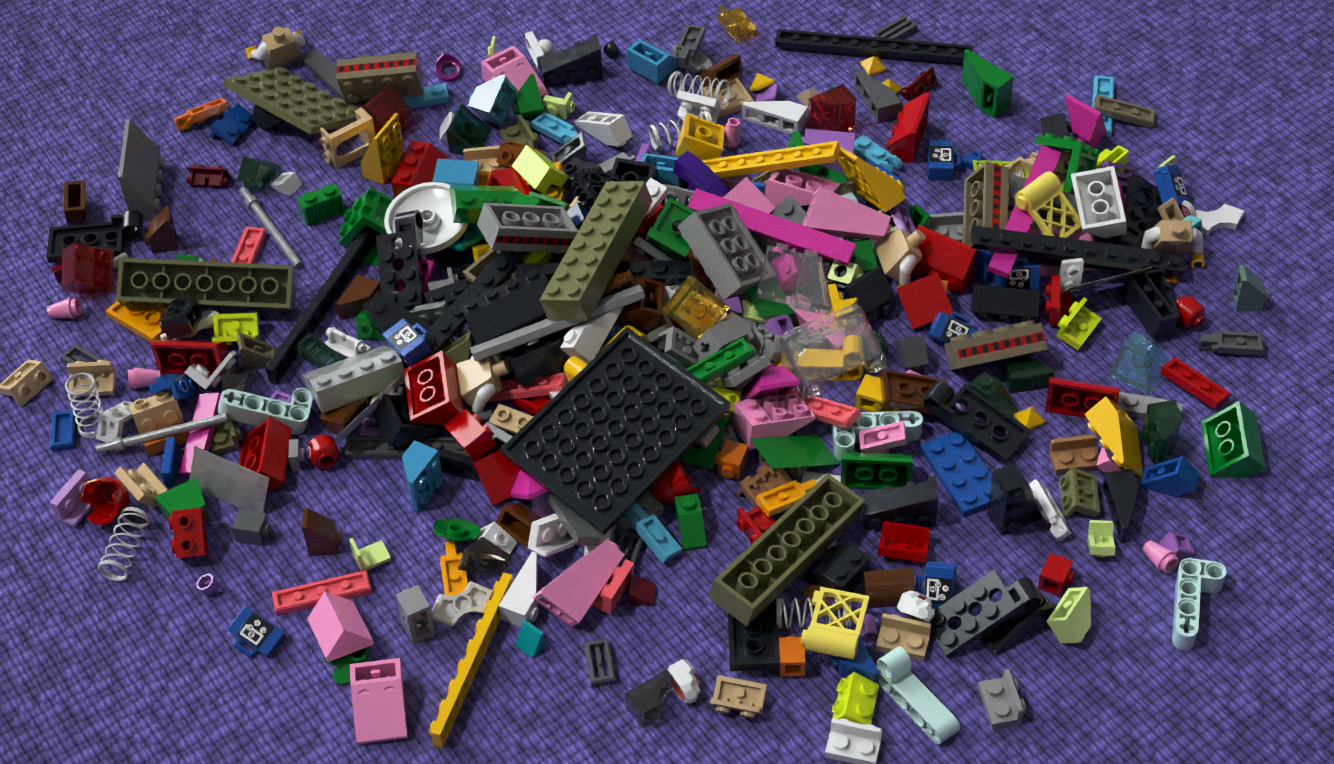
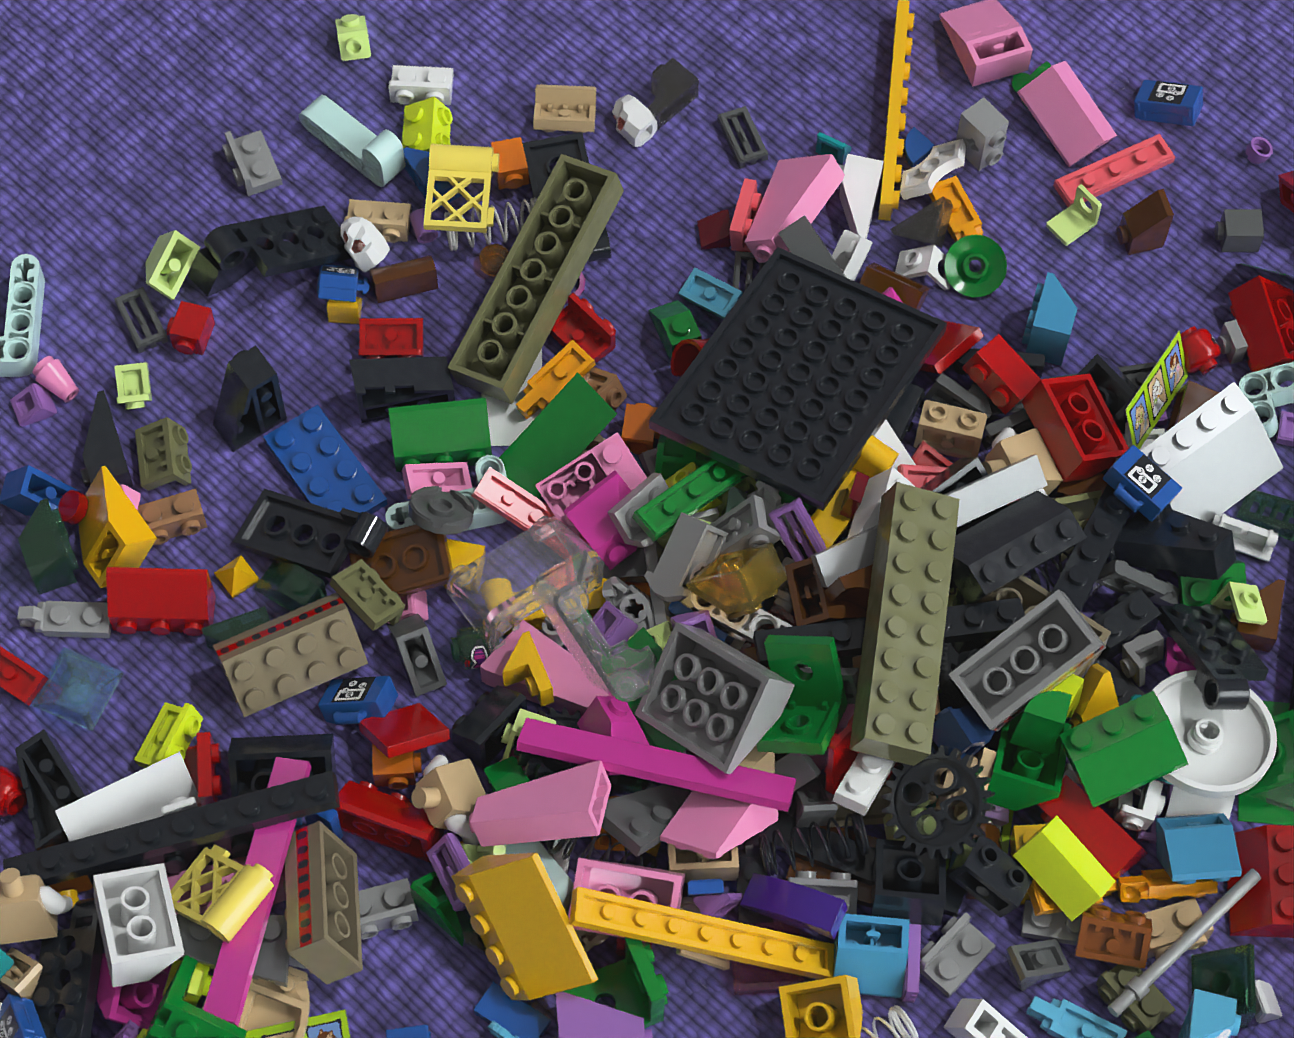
camera: 165 degrees right, 15 degrees up
black slope [803,544,871,599] -> none
white hinge [1029,479,1072,541] -> none
none -> red tile [58,490,88,525]
none -> dark grey tile [114,287,168,353]
none -> olive bracket [329,559,405,631]
none -> dark grey tile [408,486,474,535]
none -> medium lavender tile [768,497,826,562]
none -> dark red tile [839,471,870,519]
none -> blue tile [904,127,935,168]
none -> light grey bar [1107,869,1261,1017]
none -> yellowish green bracket [1210,581,1267,625]

